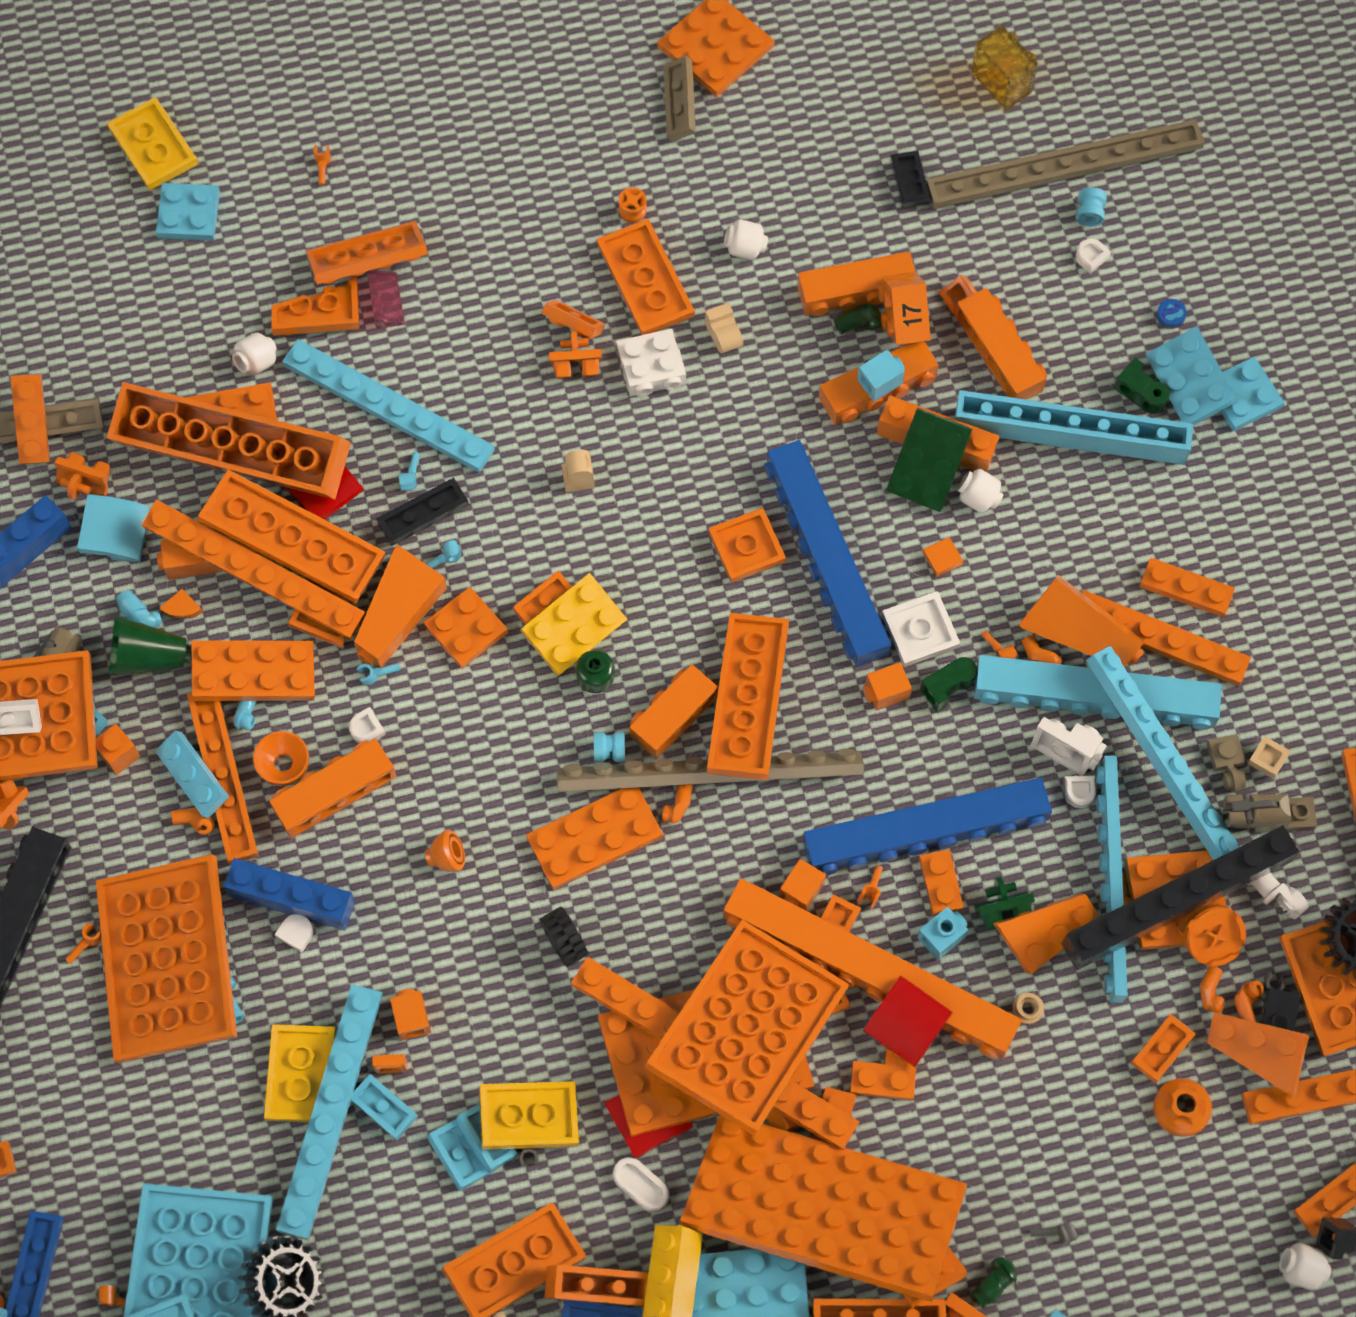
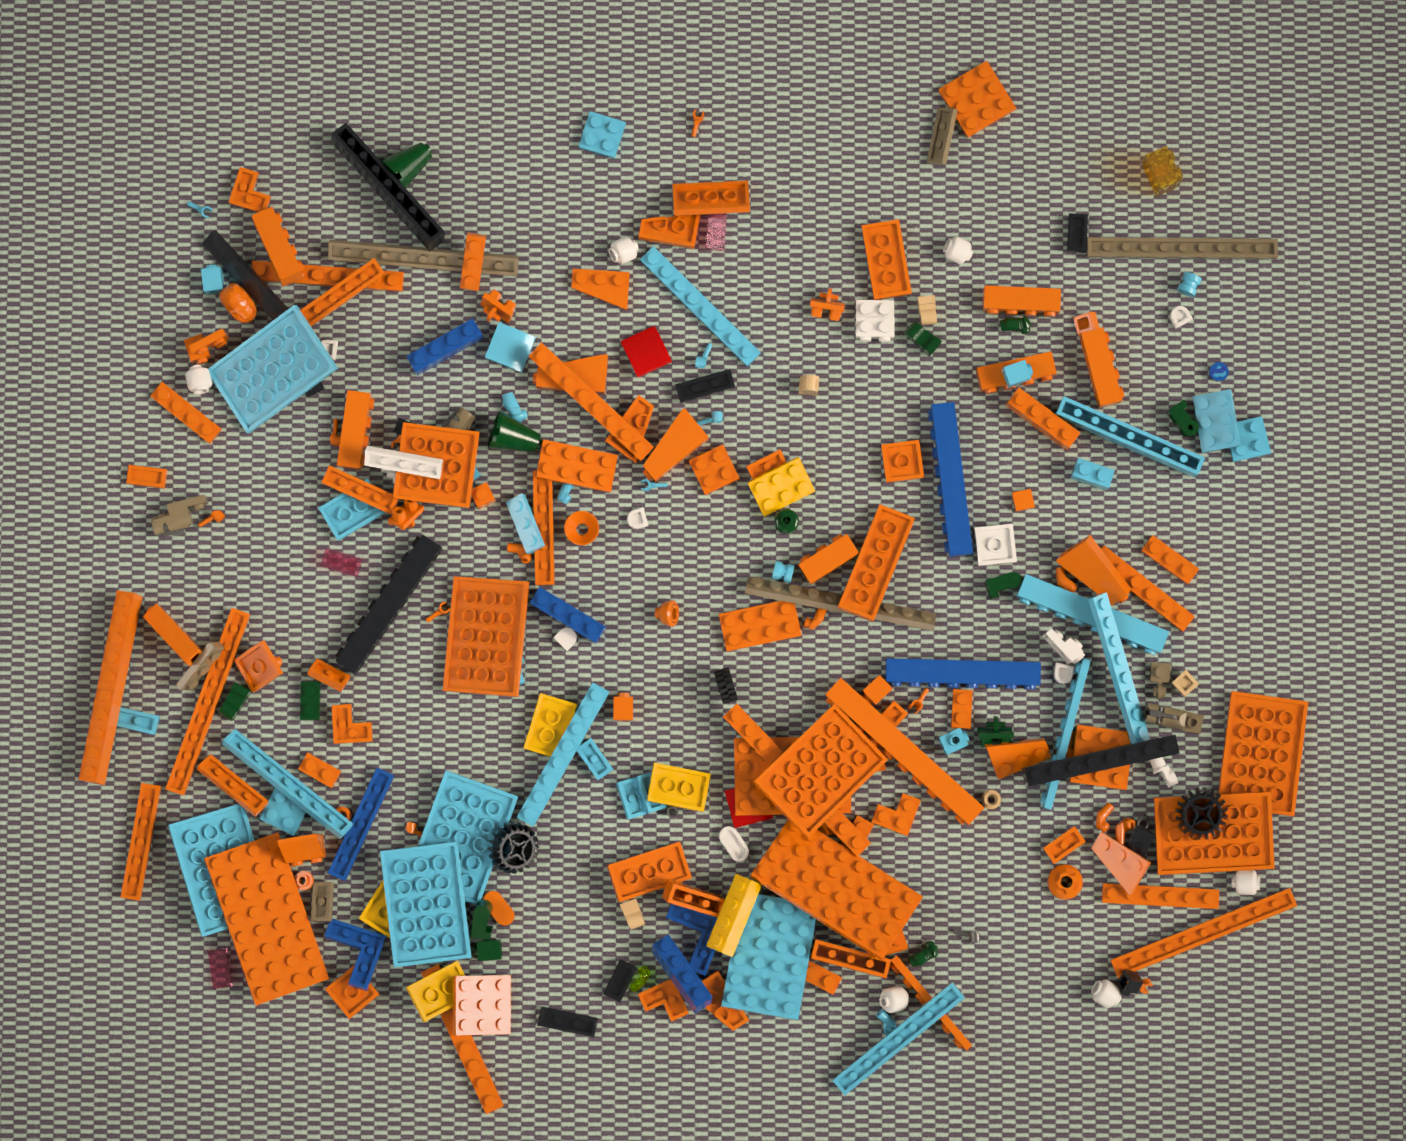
camera: 15 degrees right, 15 degrees up
orange brick [106,382,351,500] -> none
yellow plate [107,97,198,191] -> none
orange tile [160,589,203,619] -> none
orange plate [198,469,385,604] -> none
orange brick [269,738,397,839] -> none
orange tile [373,1054,407,1074] -> none
orange plate [541,299,605,339] -> none
orange wheel [618,187,647,223] -> none
orange brick [863,662,912,711] -> none
red slope [863,976,953,1068] -> none
orange brick [878,272,931,345] -> none
dark green plate [886,408,973,512] -> none
white head [957,469,1003,513] -> none
orange hand [981,630,1017,659] -> none
orange tile [1183,904,1246,967] -> none
none -> dark green leg [904,321,942,357]
none -> medium azure brick [1070,458,1115,491]

